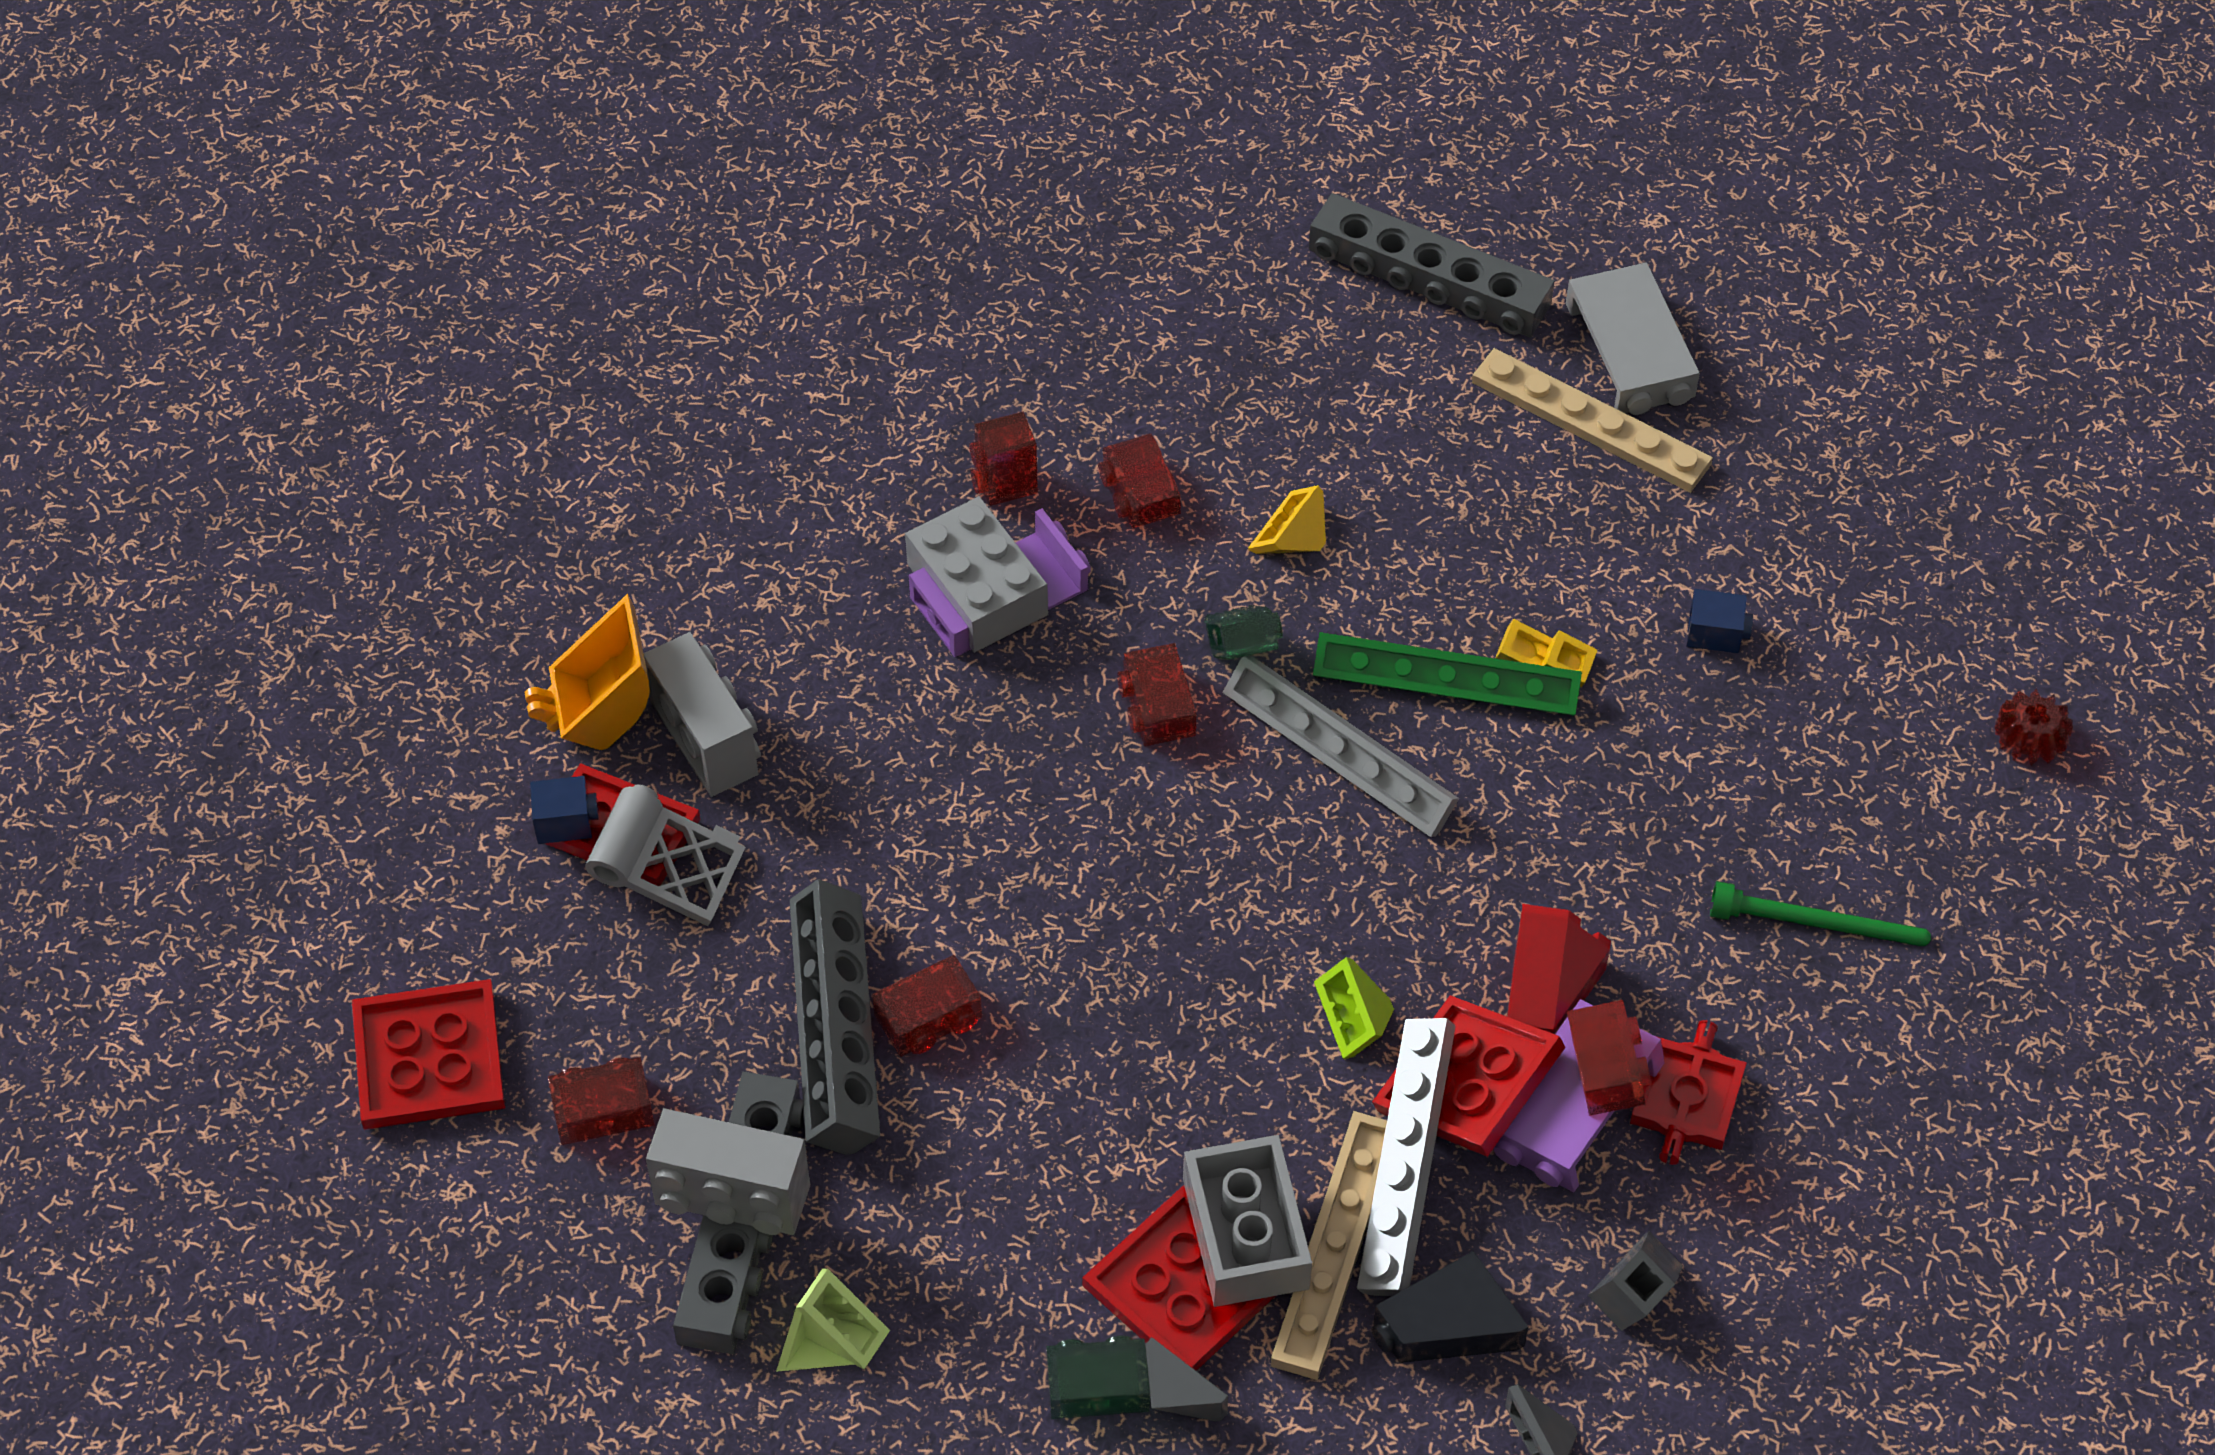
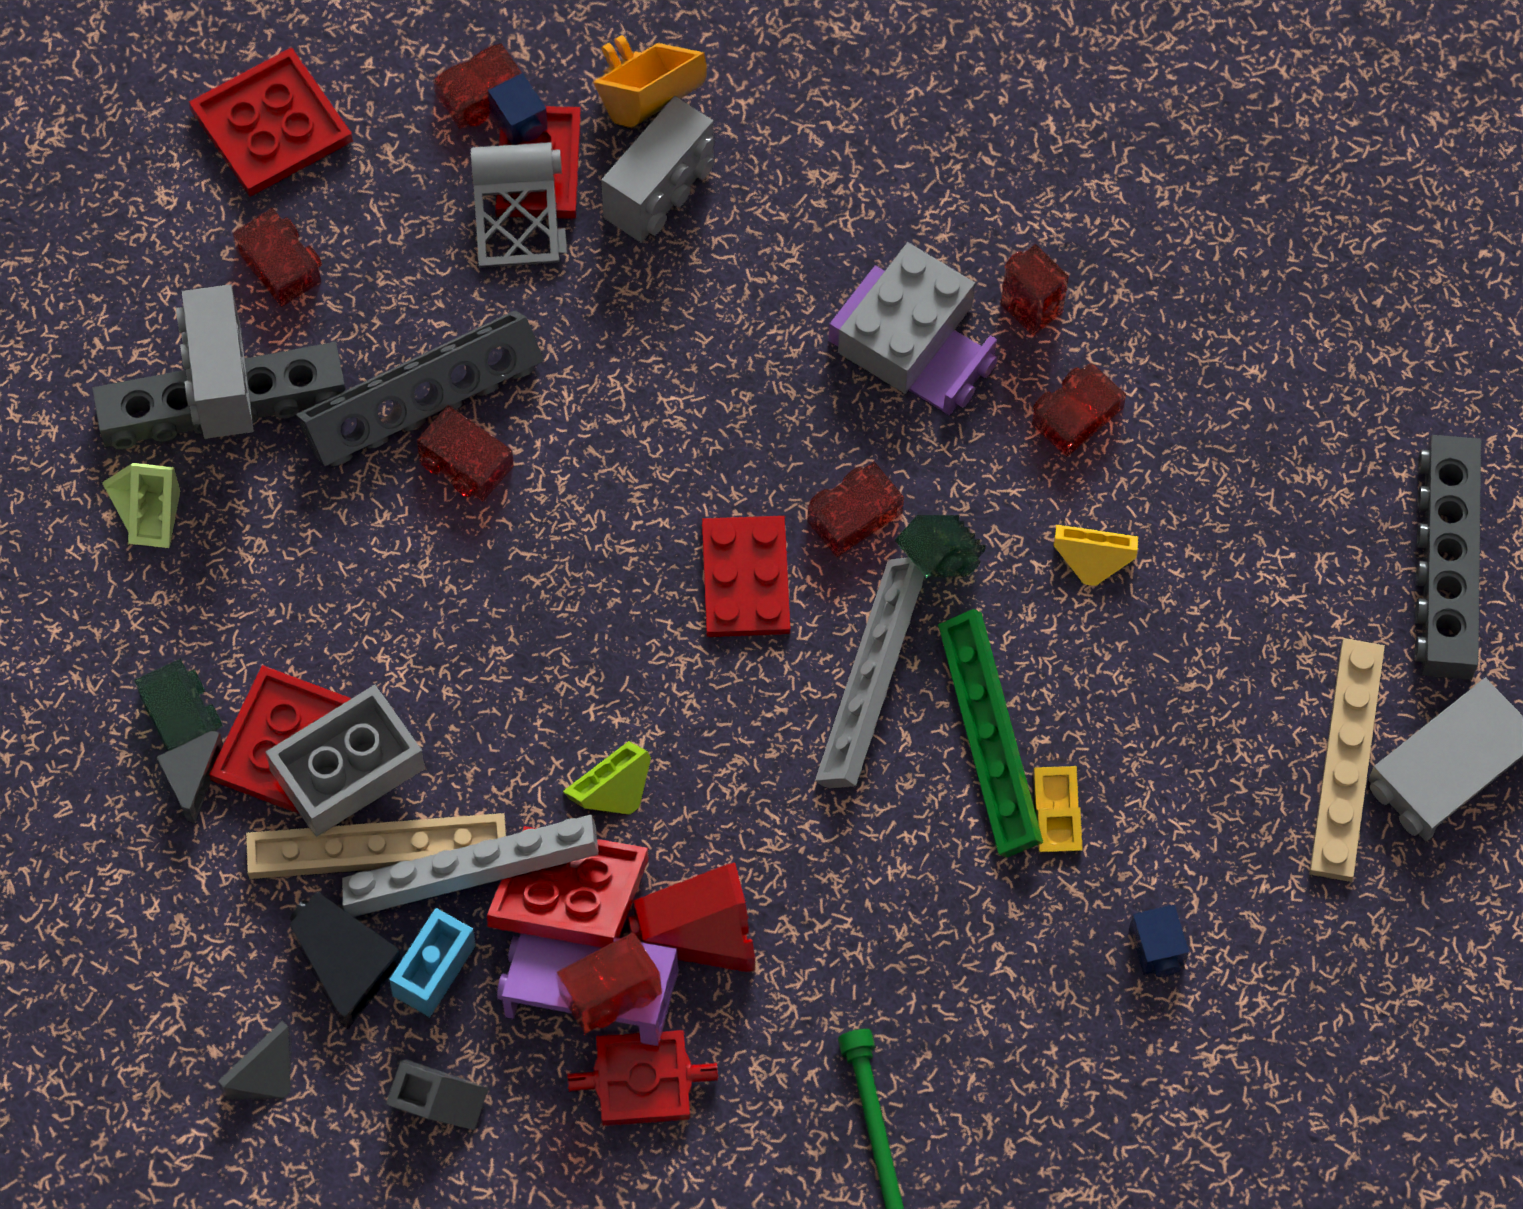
camera: 65 degrees right, 10 degrees up
none -> medium azure brick [389,908,476,1017]
none -> clear red brick [433,43,522,129]
none -> red plate [702,516,790,637]

